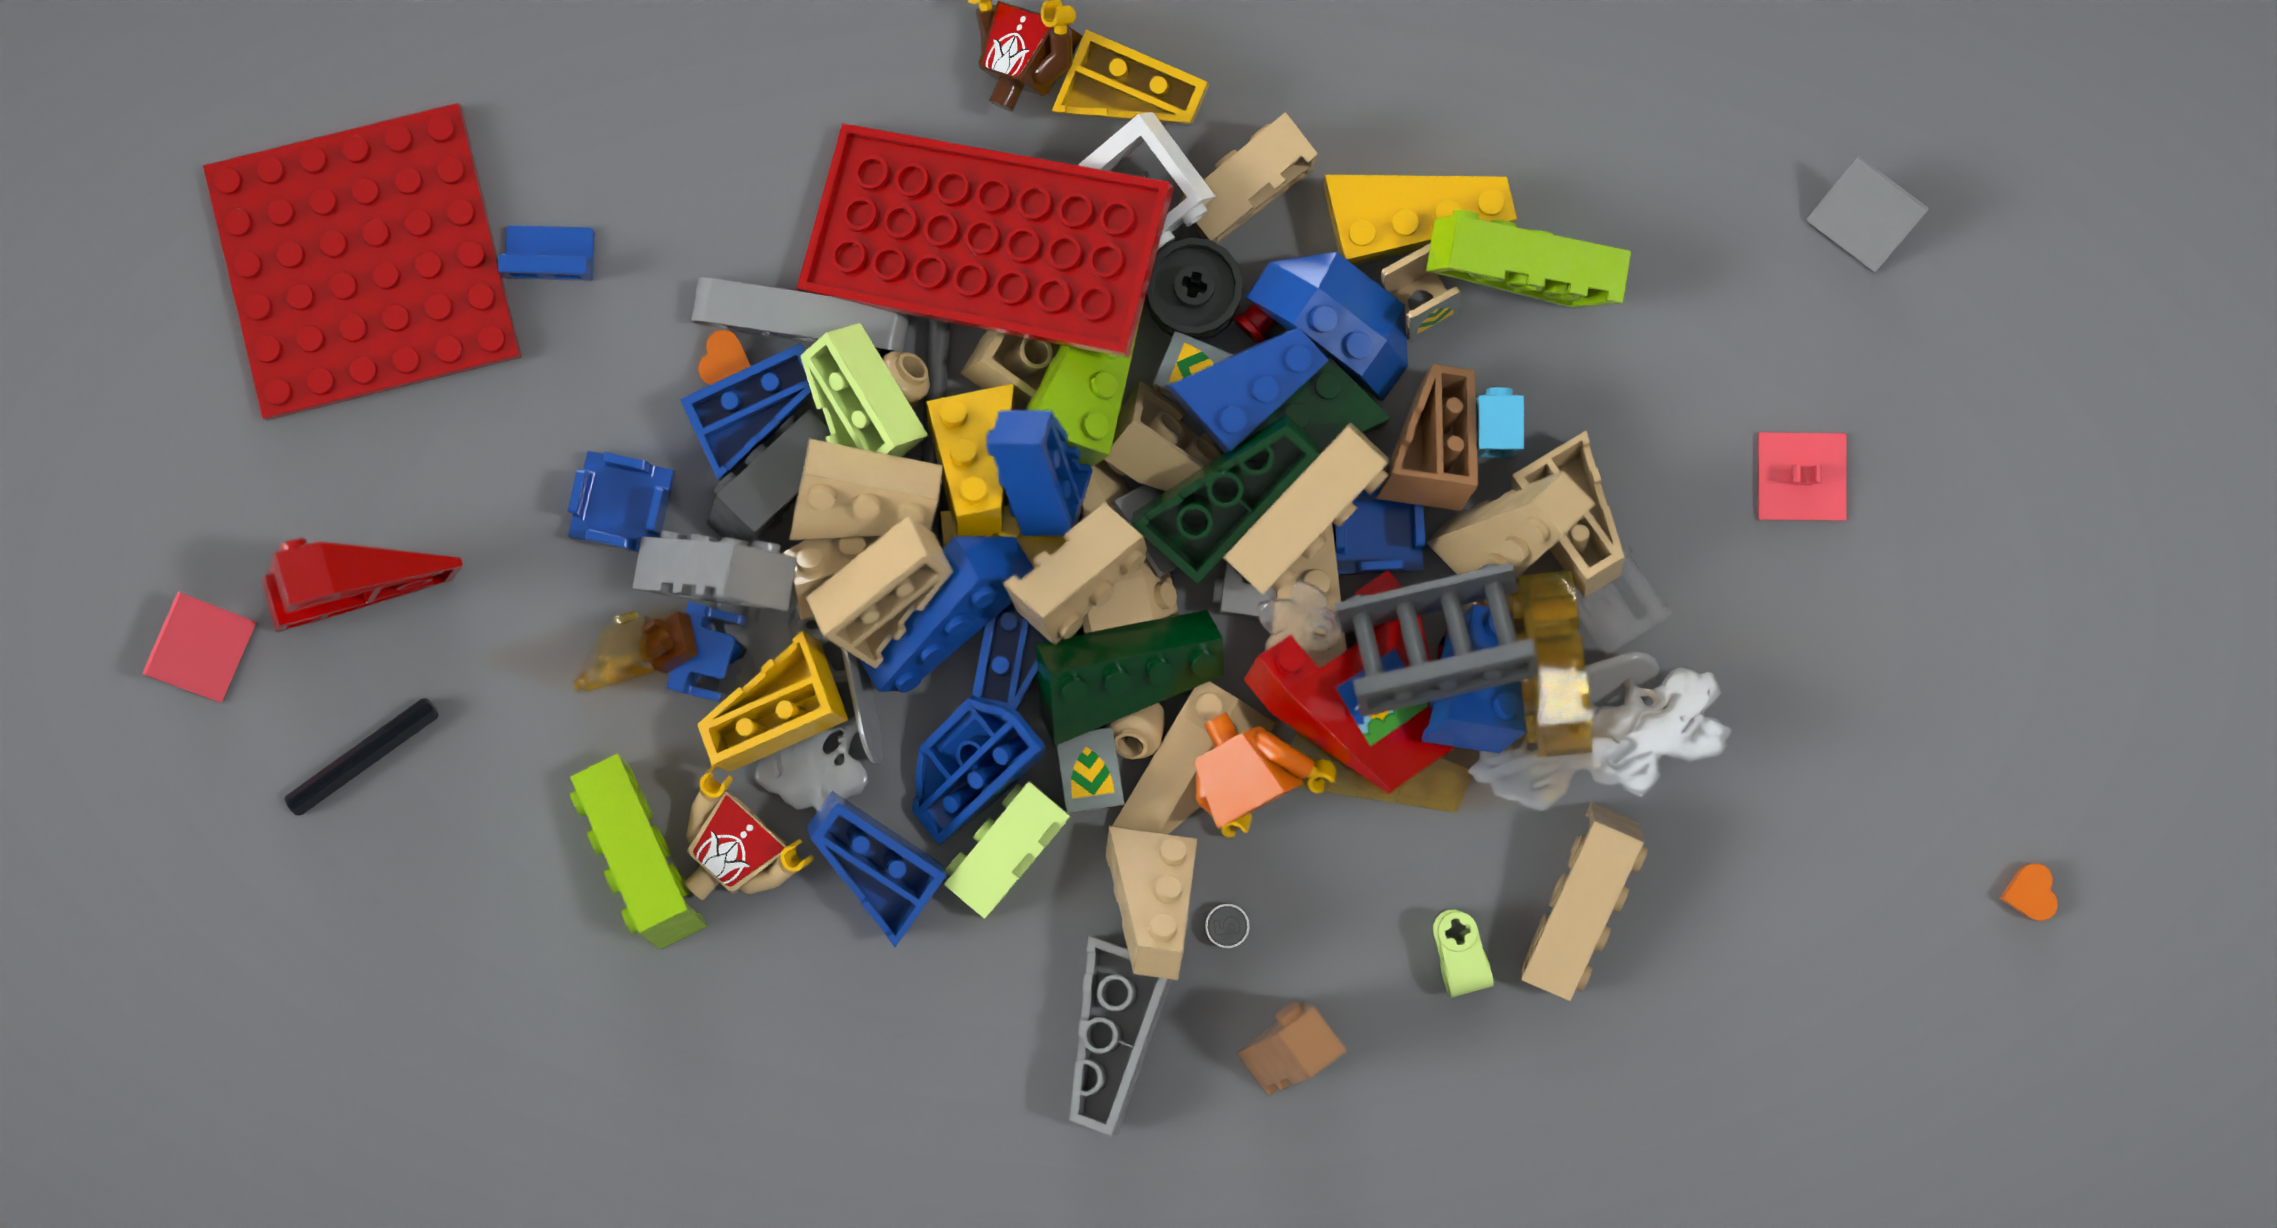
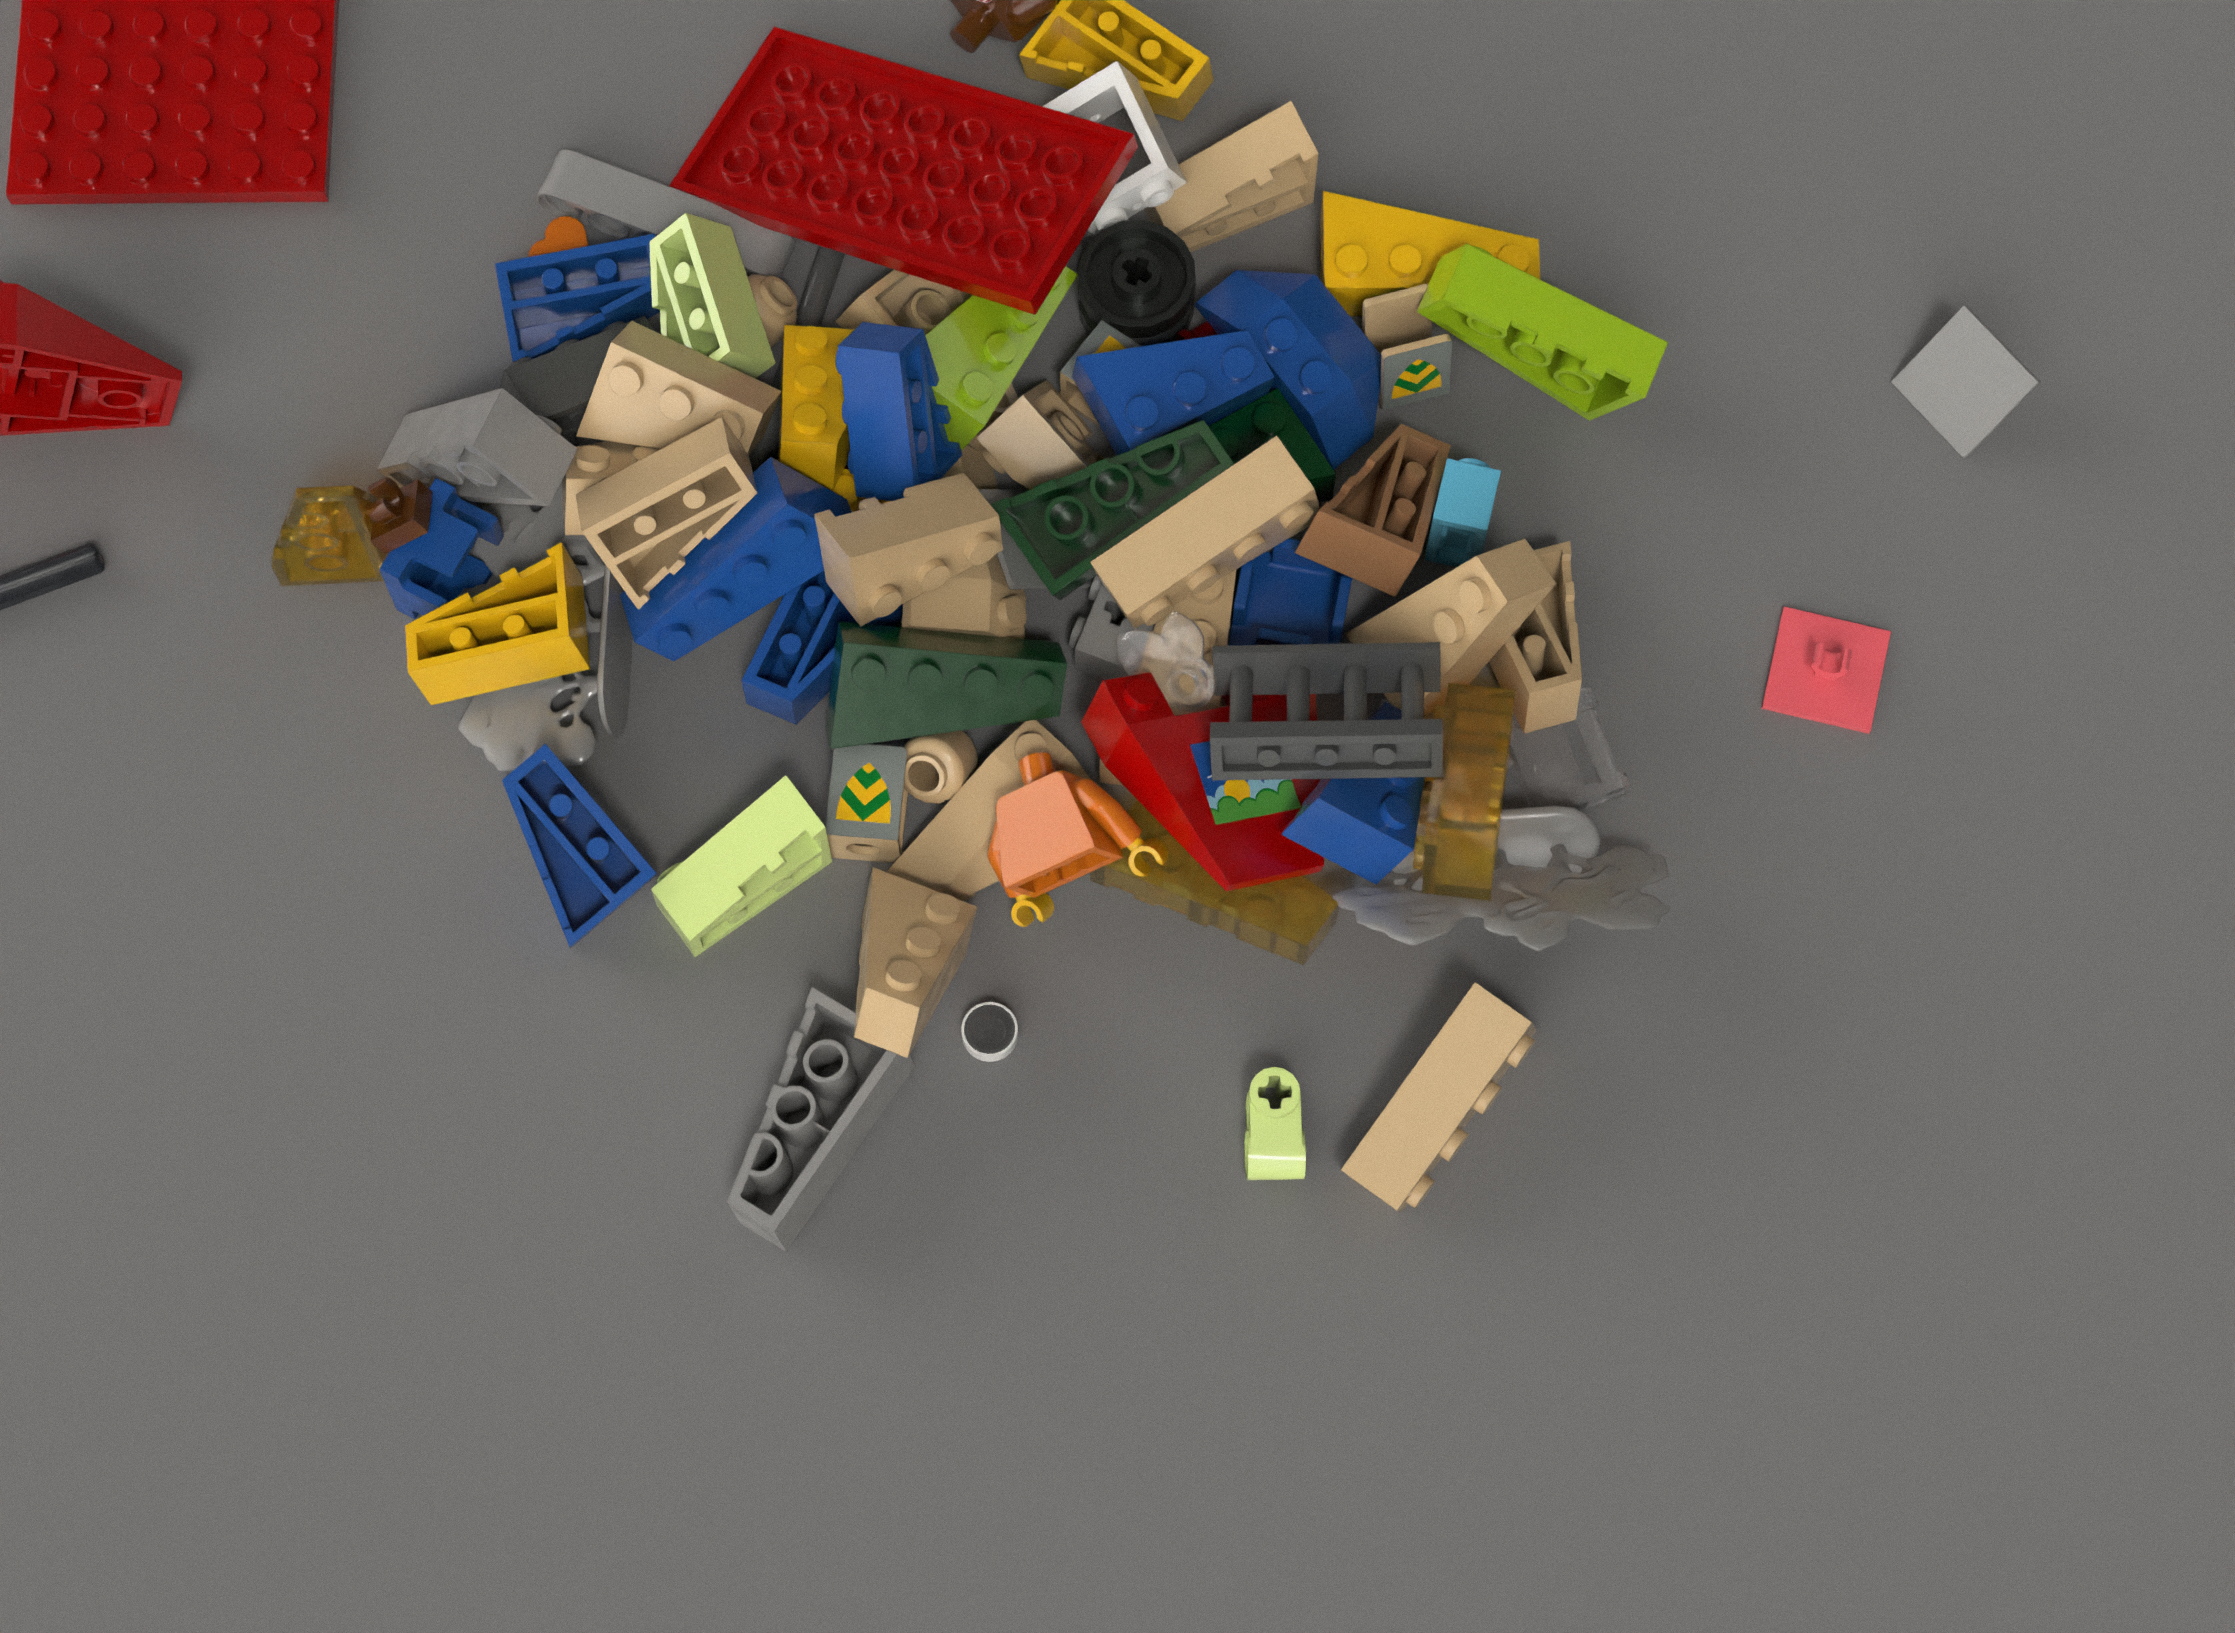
camera: 15 degrees right, 15 degrees down
blue panel [498,225,595,281] -> none
blue panel [568,451,676,553] -> none
lime wedge [570,753,707,950] -> none
torso [684,766,814,901] -> none
blue wedge [912,695,1045,845] -> none
medium nougat wedge [1237,999,1347,1096] -> none
orange tile [1999,863,2058,921] -> none

